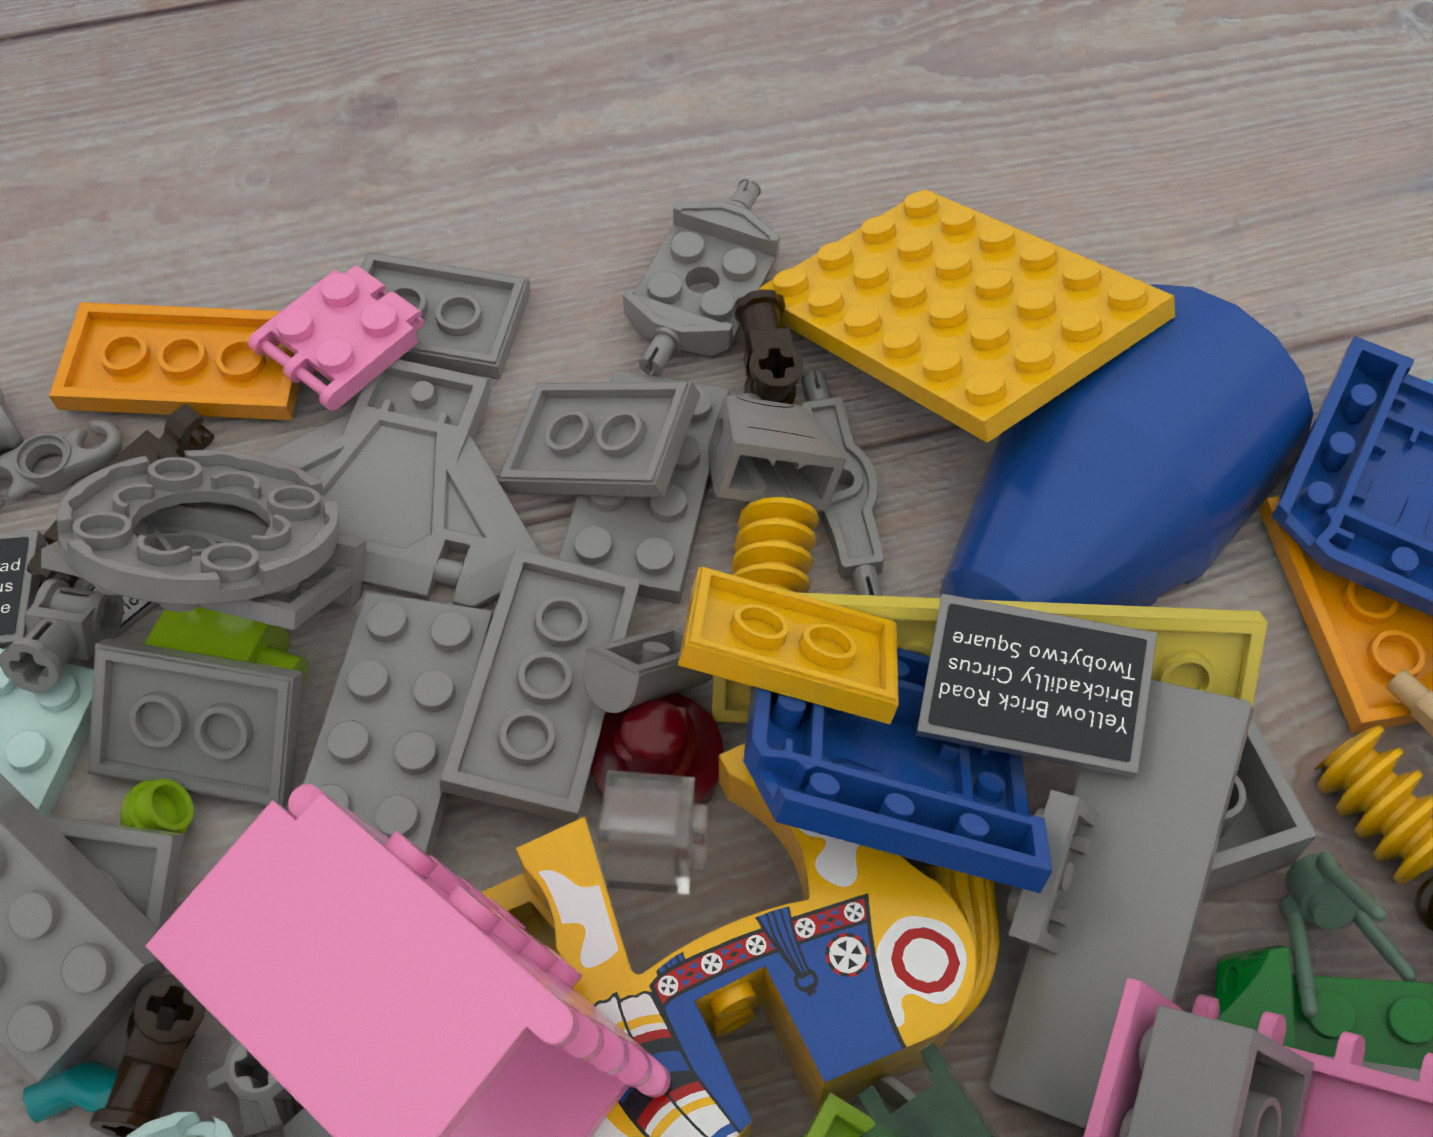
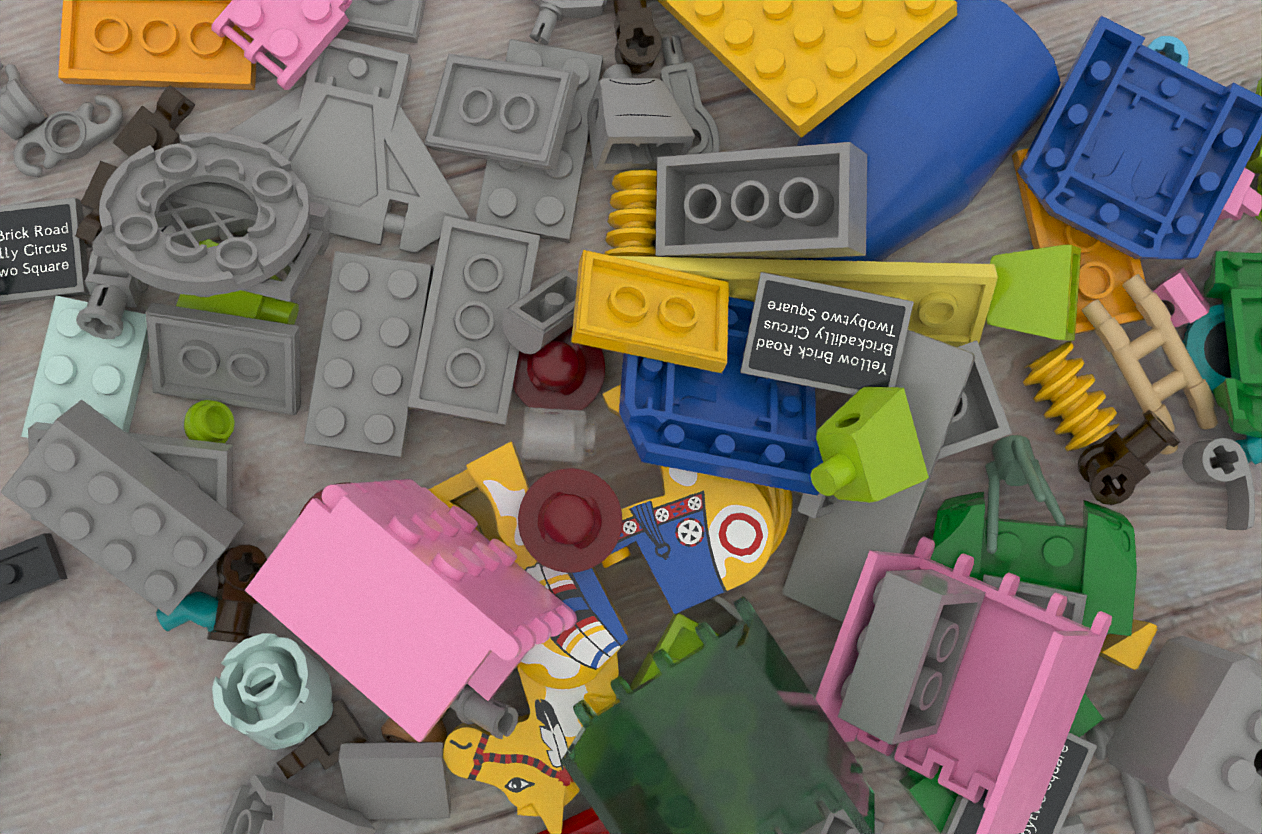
camera: 10 degrees left, 25 degrees up
none -> dark red plate [518,468,622,573]
none -> light grey brick [656,142,867,259]
none -> lime torso [811,387,929,503]
none -> lime torso [986,245,1081,341]

